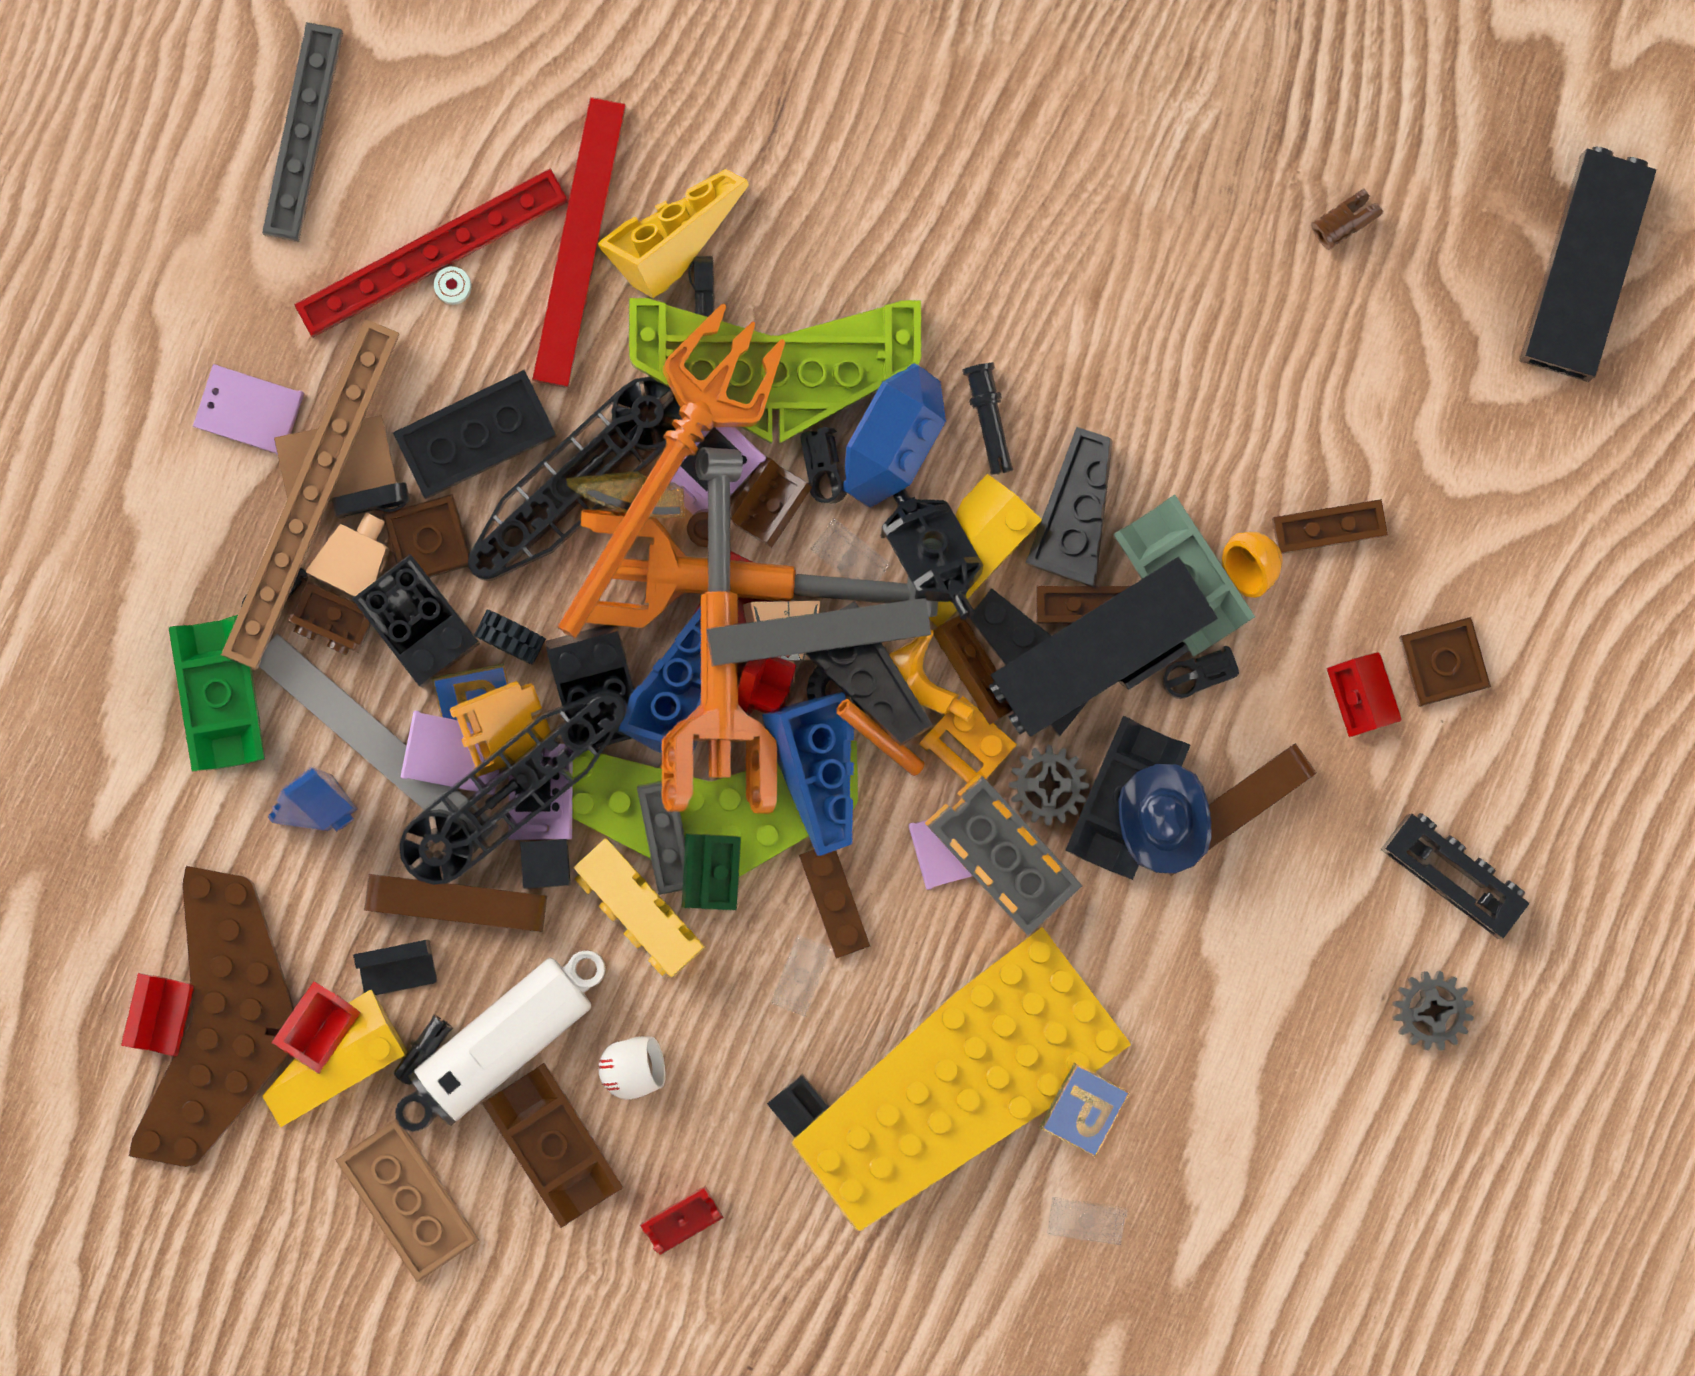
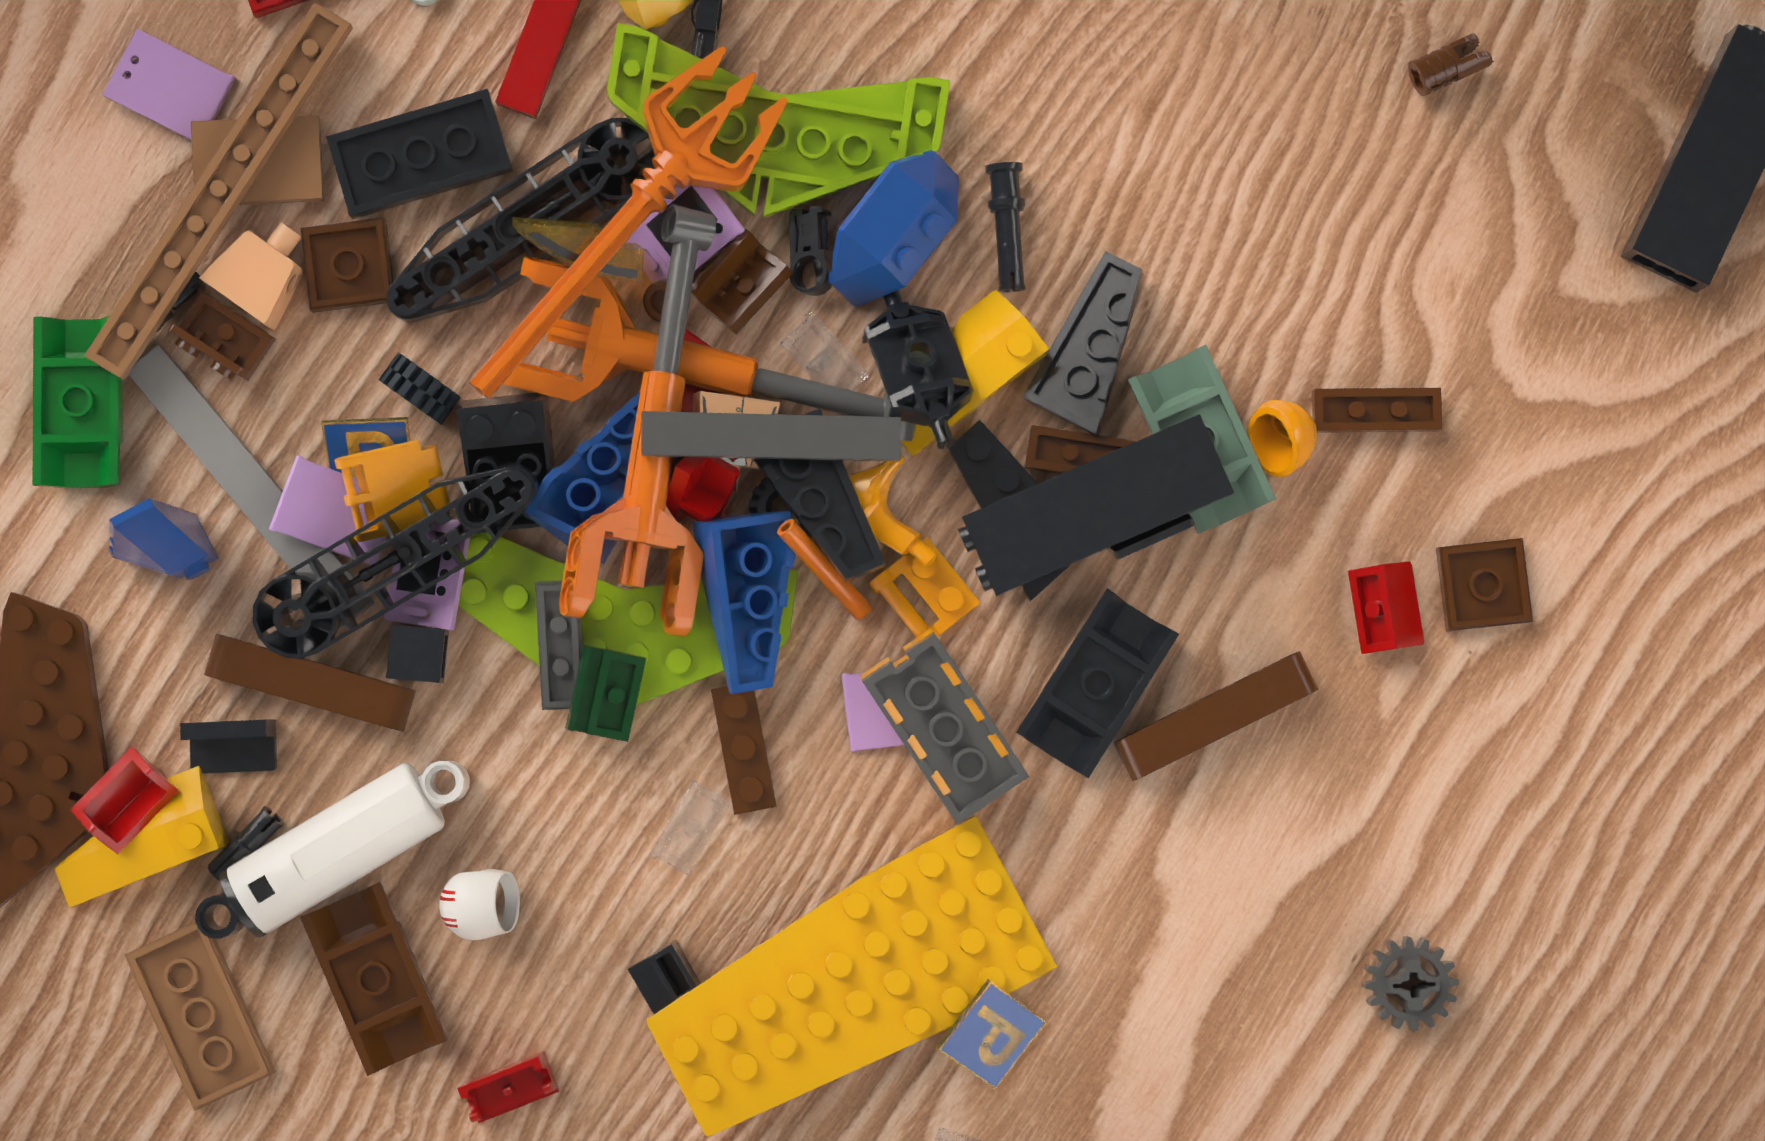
camera: 10 degrees right, 0 degrees up
black piece [332,482,410,519] -> none
black slope [352,554,481,688] -> none
yellow wedge [573,838,706,977] -> none
reddish brown plate [933,615,1013,725] -> none
dark grey gear [1008,745,1089,825] -> none
dark blue hat [1119,764,1211,873] -> none
black piece [1162,646,1239,699] -> none
black brick [1380,813,1530,939] -> none

